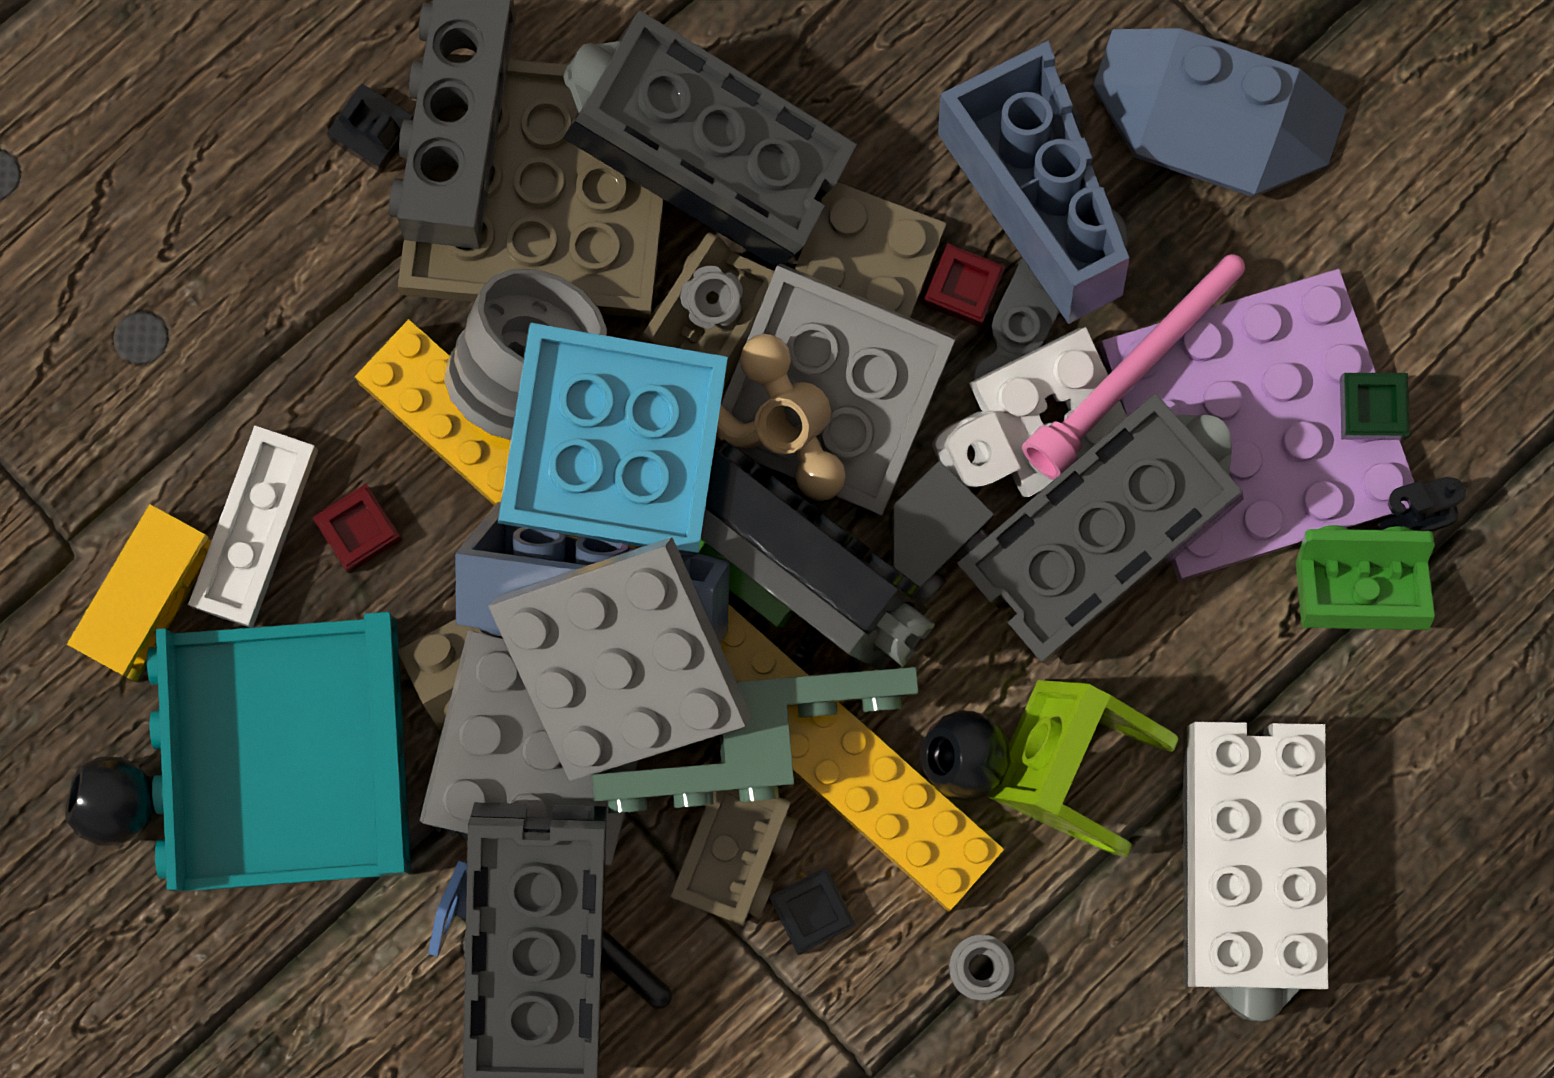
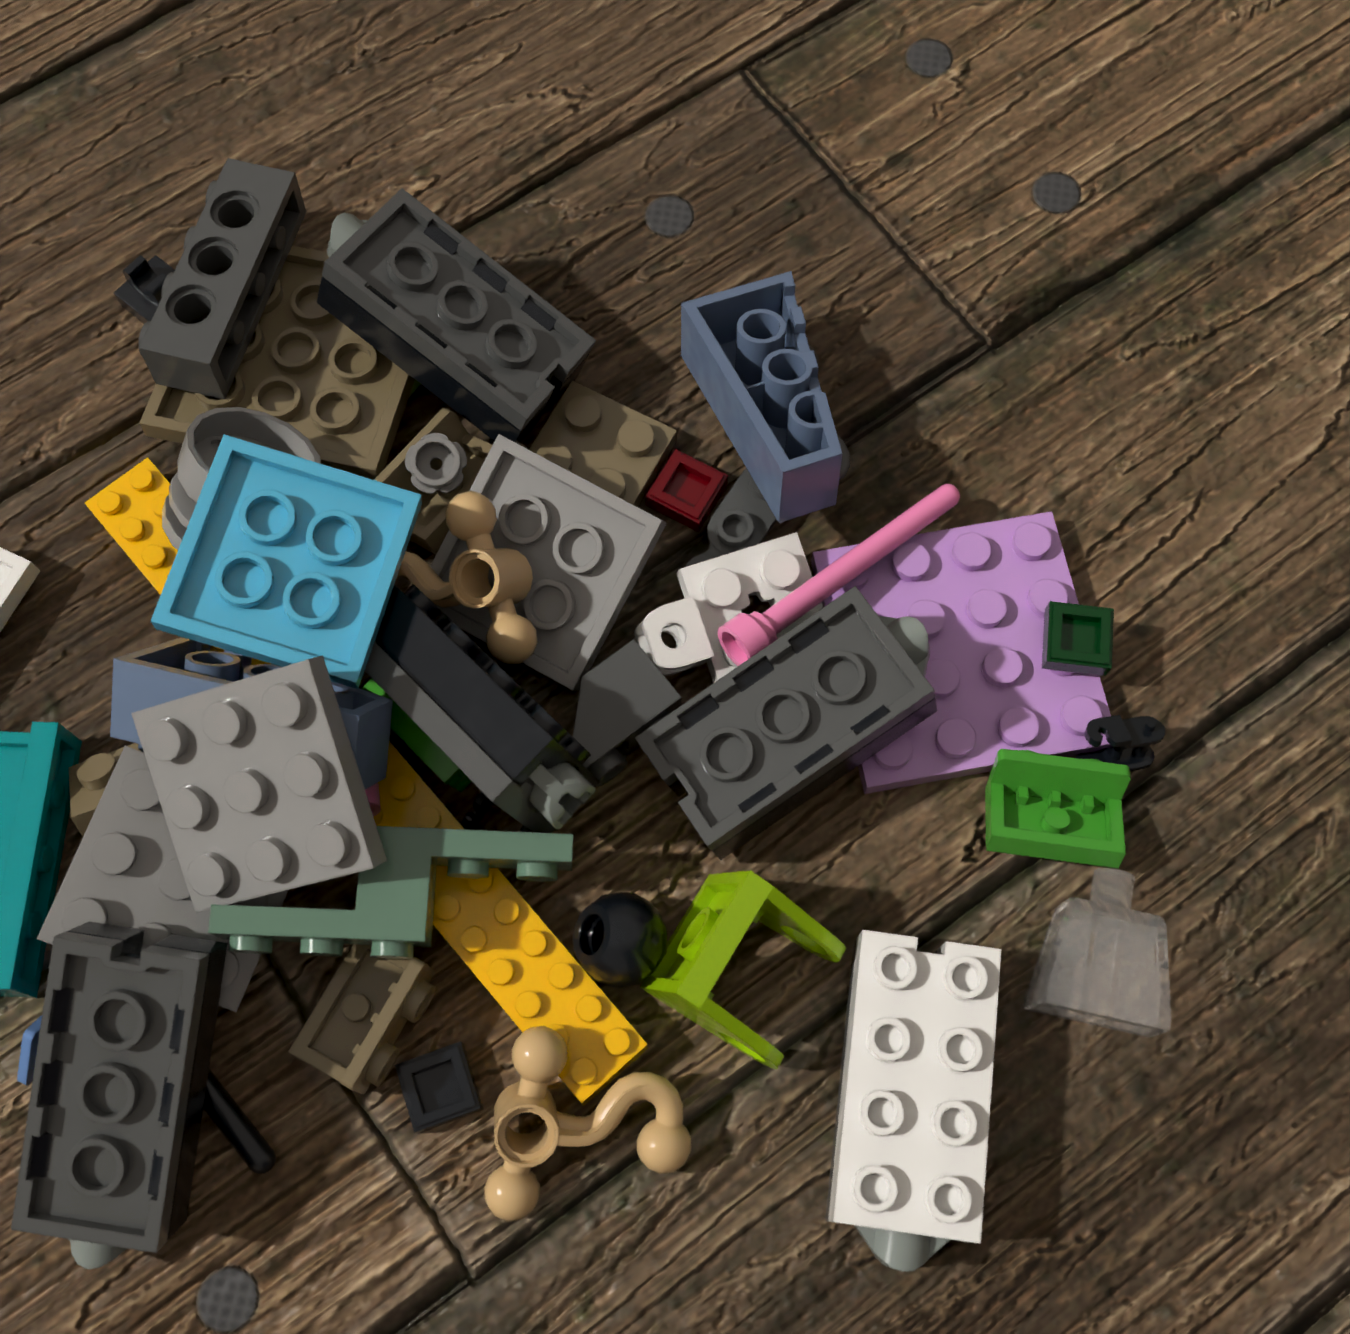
camera: 10 degrees right, 10 degrees down
dark red tile [312,483,402,573] -> none
light grey plate [949,935,1014,1000] -> none
sand blue wedge [1092,28,1347,198] -> none
none -> tan piece [484,1026,691,1222]
none -> clear torso [1023,868,1171,1038]

